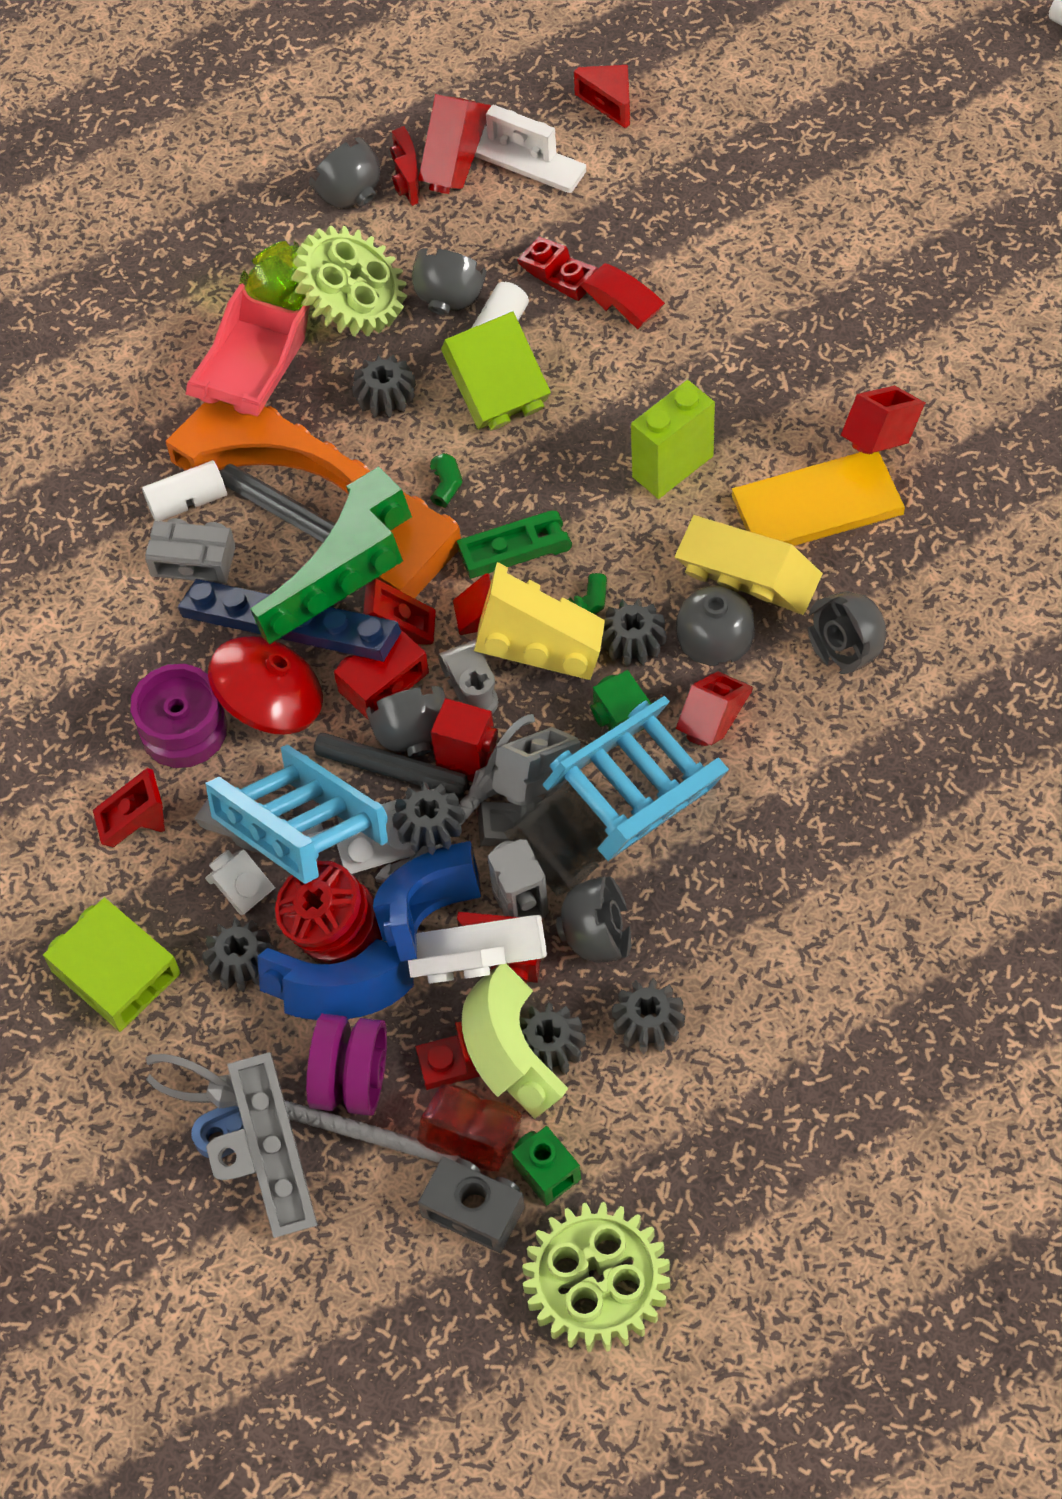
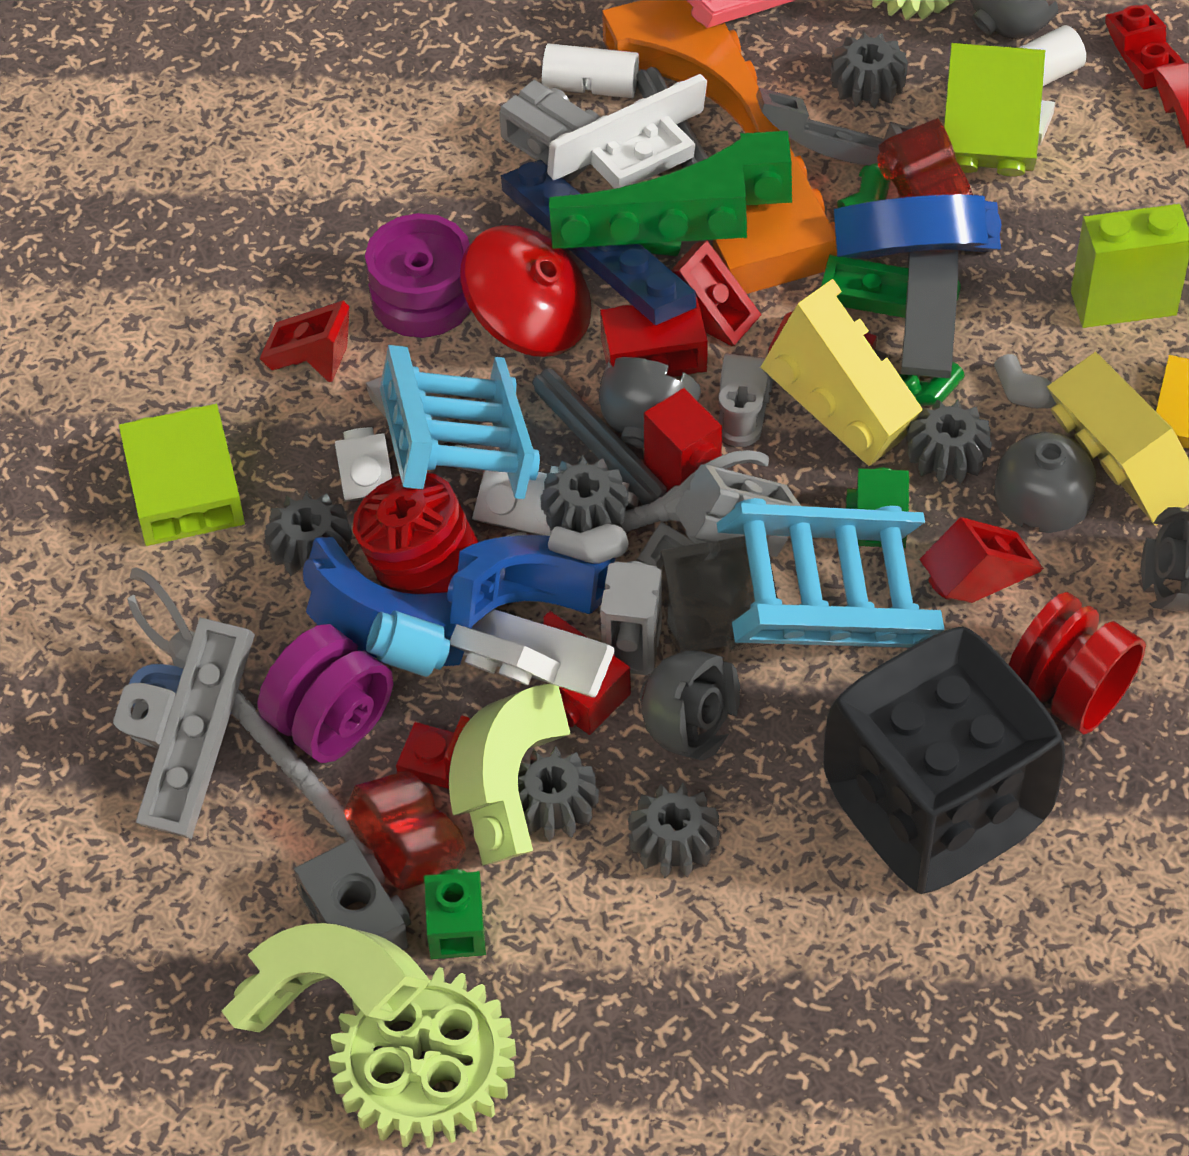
camera: 30 degrees right, 5 degrees down
none -> yellowish green arch [221,923,431,1032]
none -> medium azure brick [366,611,450,677]
none -> white bracket [547,74,707,189]
none -> light grey arm [548,524,629,564]
none -> dark grey slope [756,88,941,166]
none -> black piece [823,626,1065,894]
none -> blue arch [834,195,1001,259]
none -> clear red brick [877,118,973,198]
none -> dark grey slope [901,250,958,378]
none -> light grey arm [994,354,1056,409]
none -> red wheel [1008,592,1146,735]

